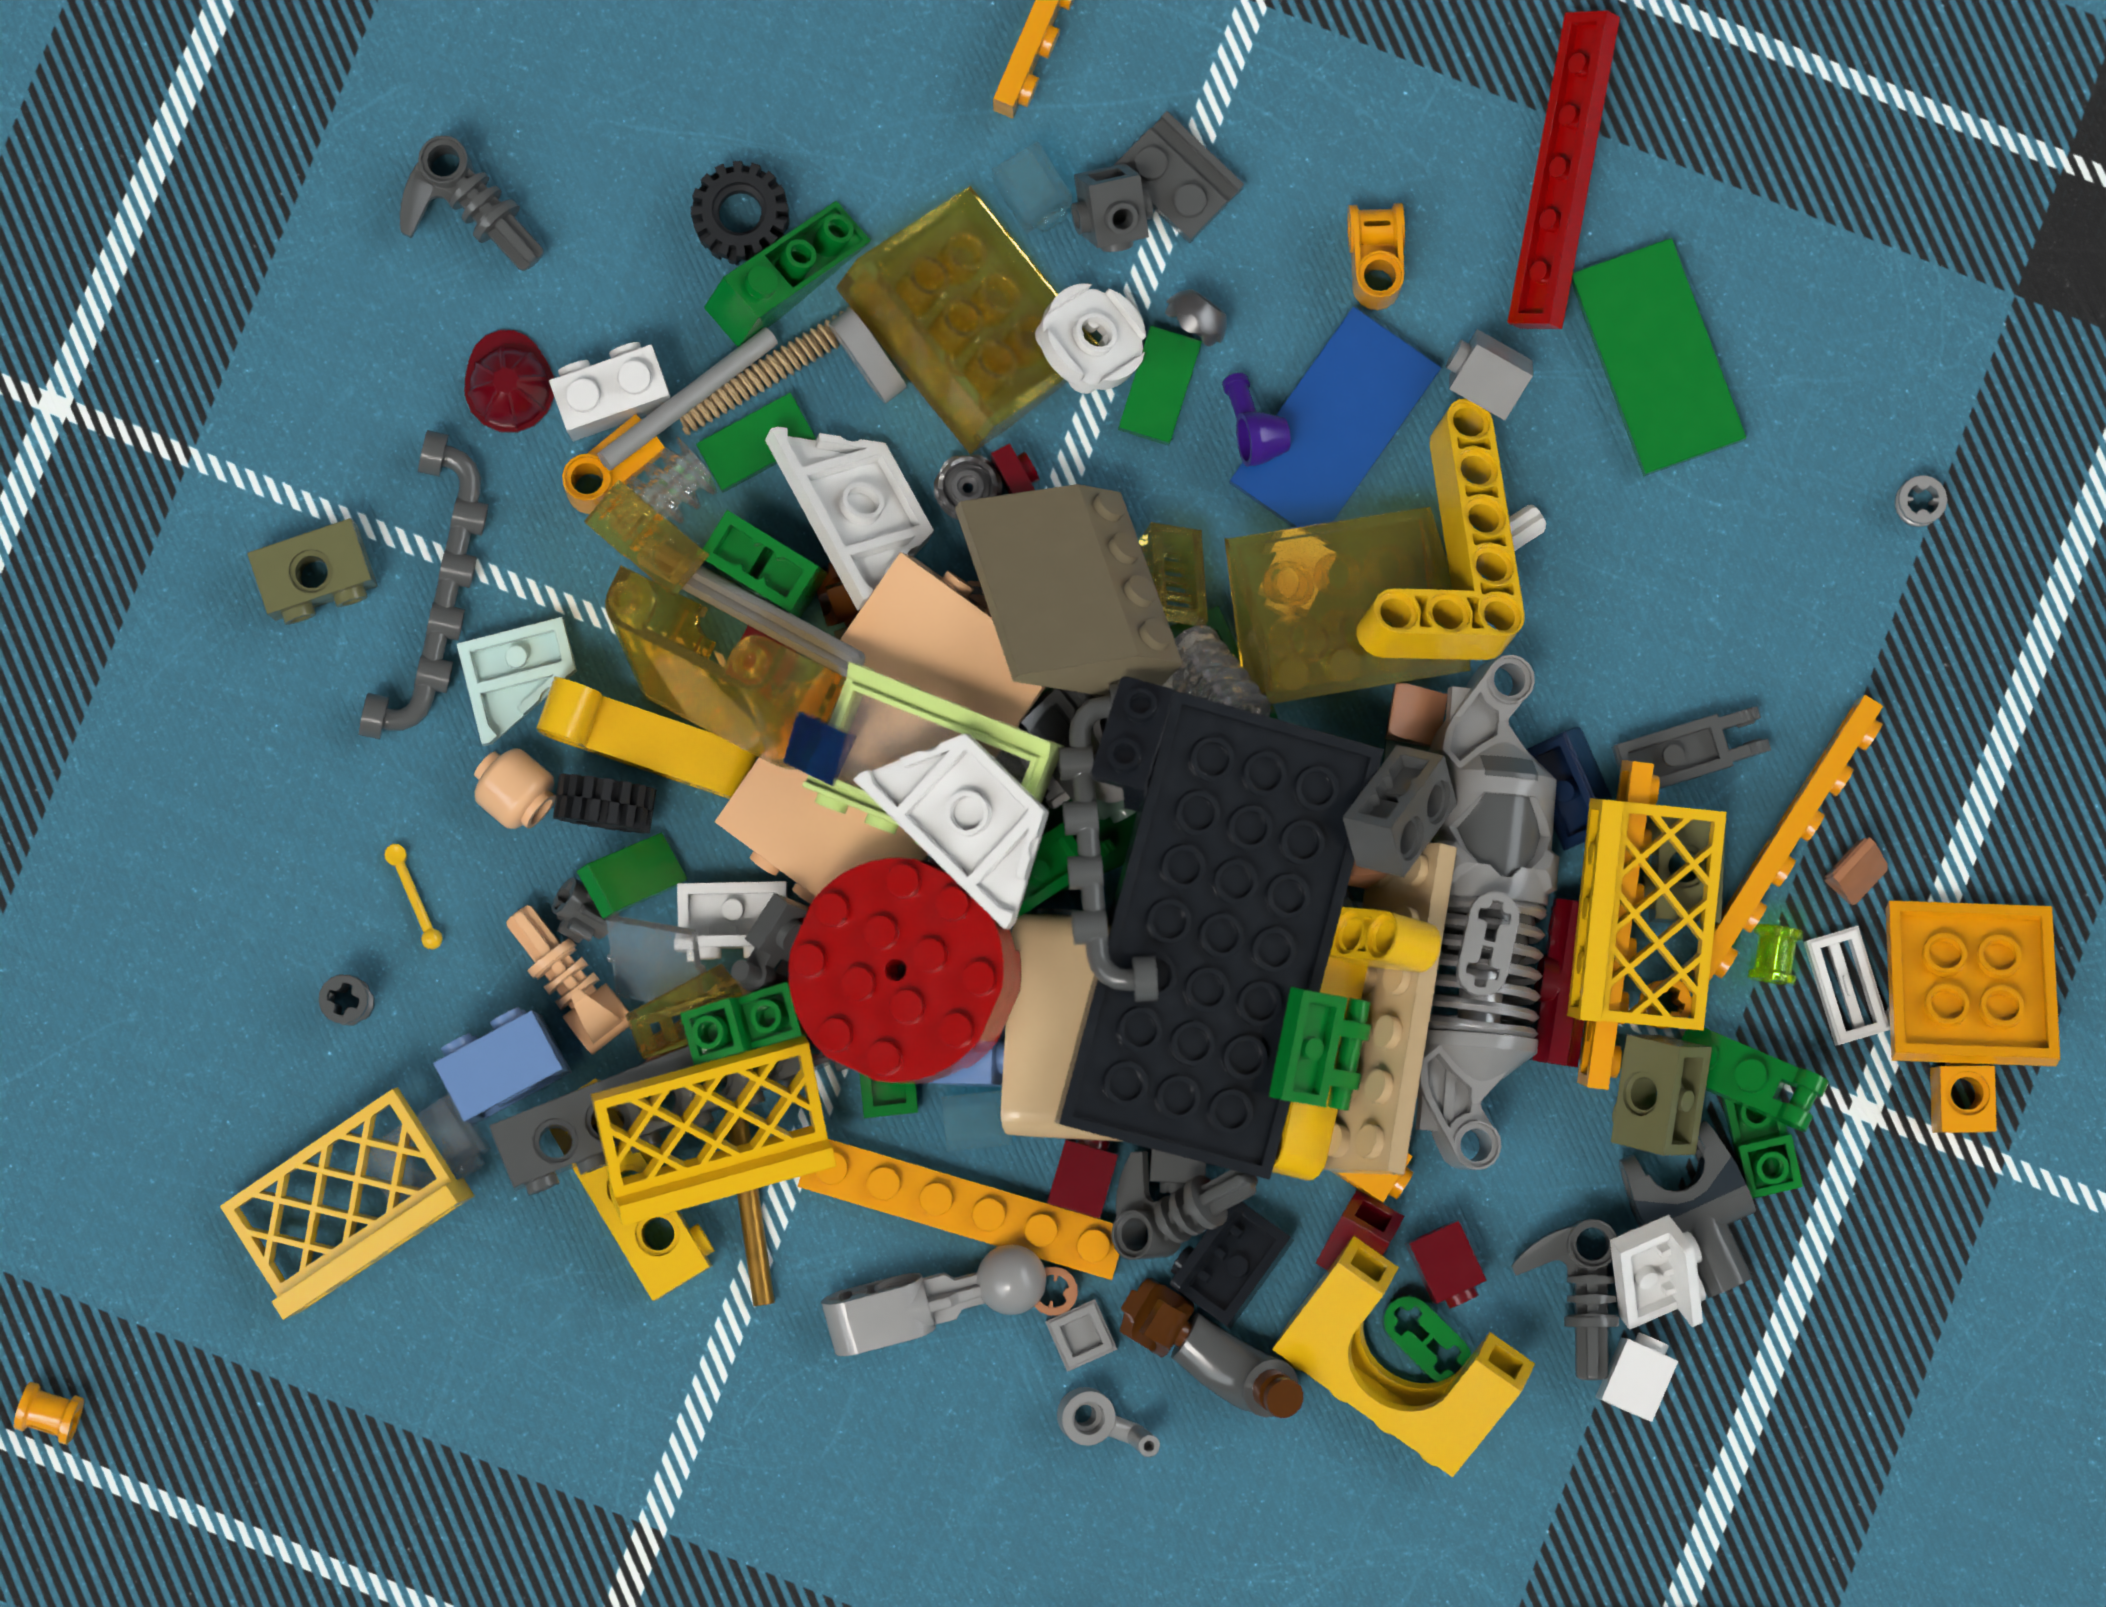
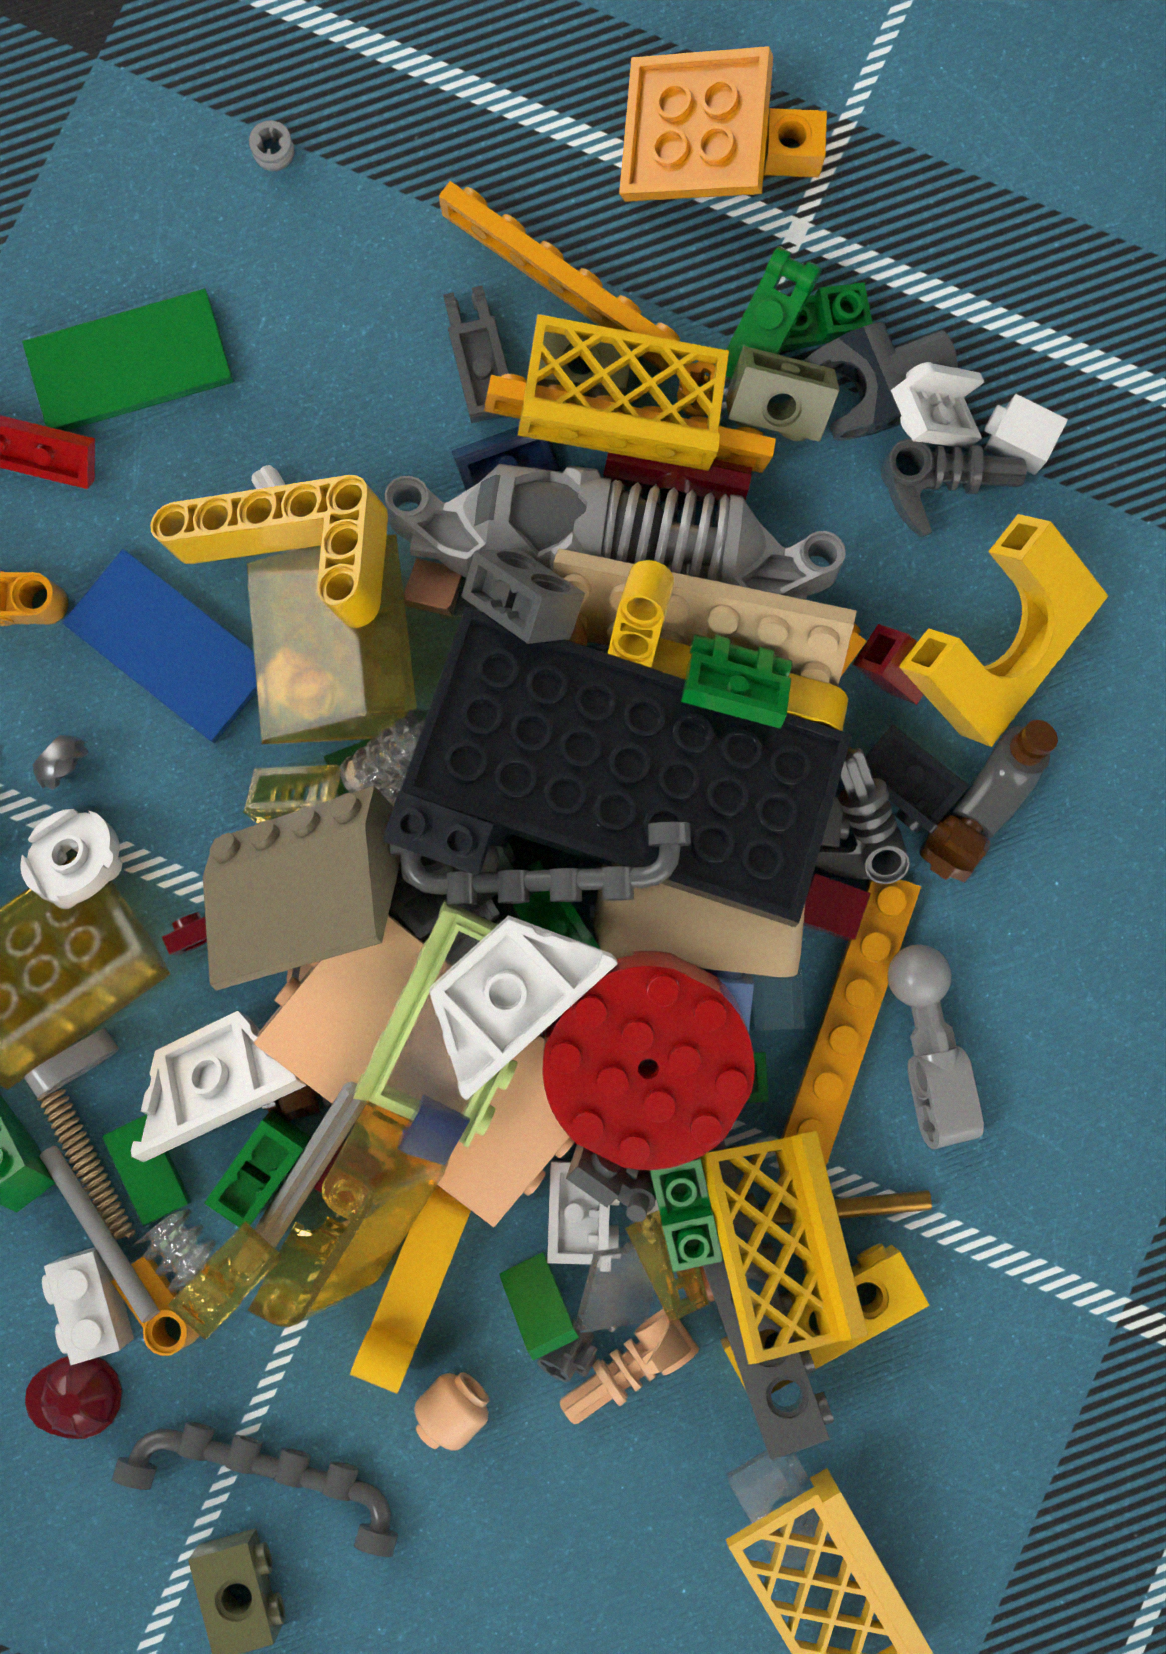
camera: 85 degrees left, 0 degrees up
dark grey bush [318,975,375,1026] -> none
yellow hinge [384,844,443,950] -> none
medium blue brick [433,1007,572,1124] -> none
light aqua wing [457,617,577,747] -> none
black tyre [553,774,657,834] -> none
flat silver plate [934,454,1002,520] -> none
nougat bush [1034,1267,1078,1316] -> none
light grey tile [1045,1299,1117,1372] -> none
light grey plate [1057,1387,1160,1457] -> none
green tile [1118,326,1202,446] -> none
dark purple bar [1222,373,1291,467] -> none
green beam [1382,1296,1471,1382] -> none
dark red brick [1405,1220,1487,1309] -> none
light grey brick [1445,329,1533,420] -> none
light grey beam [1456,892,1519,997] -> none
clear neon green bush [1747,924,1804,986] -> none
white tile [1803,926,1890,1046] -> none
nougat slope [1824,837,1888,905] -> none

